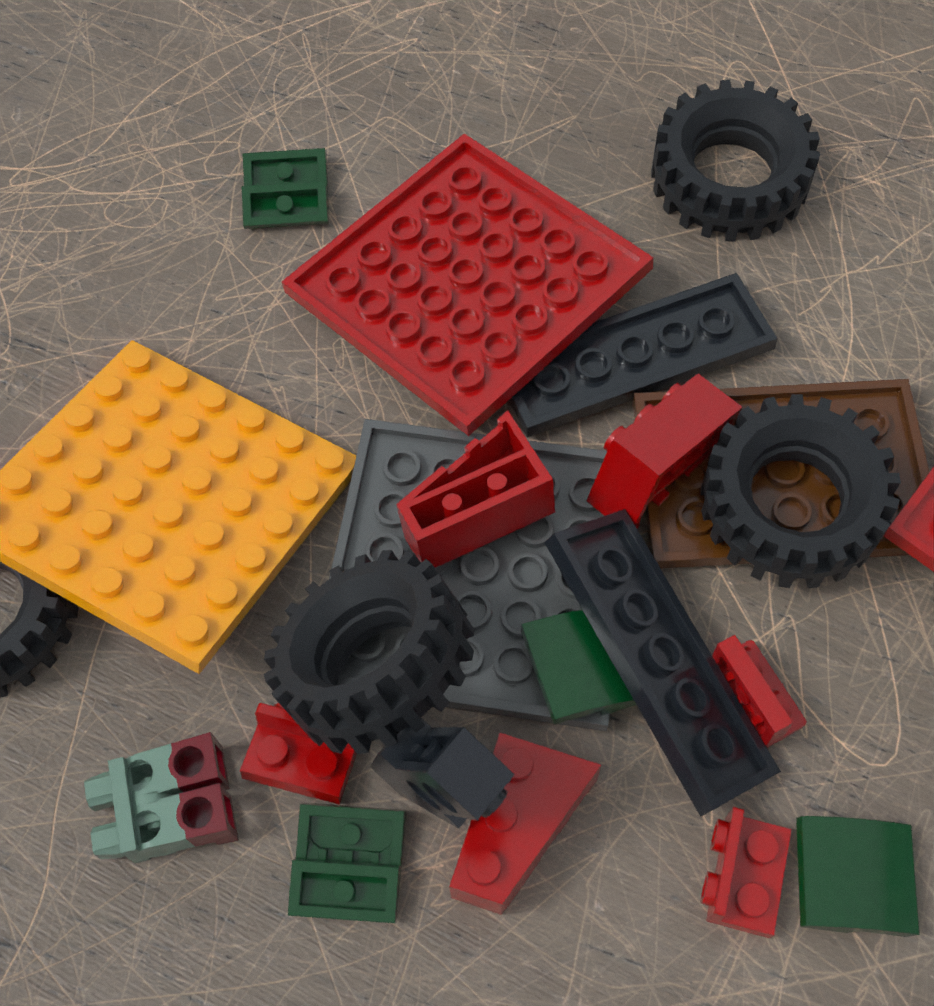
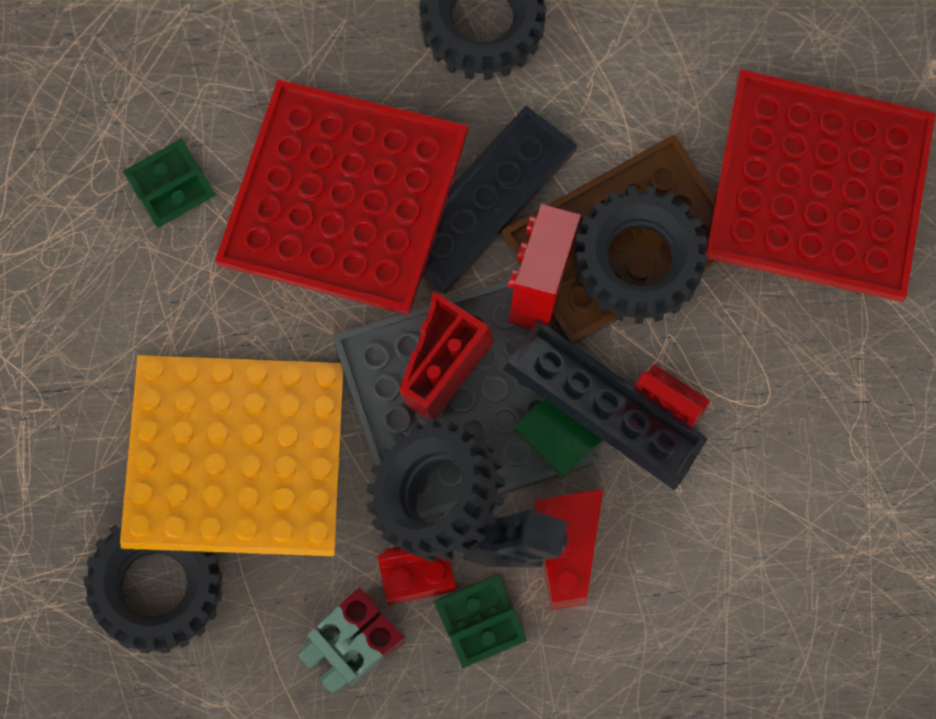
camera: 30 degrees left, 10 degrees up
red bracket [701,807,792,939] -> none
dark green slope [796,816,920,937] -> none

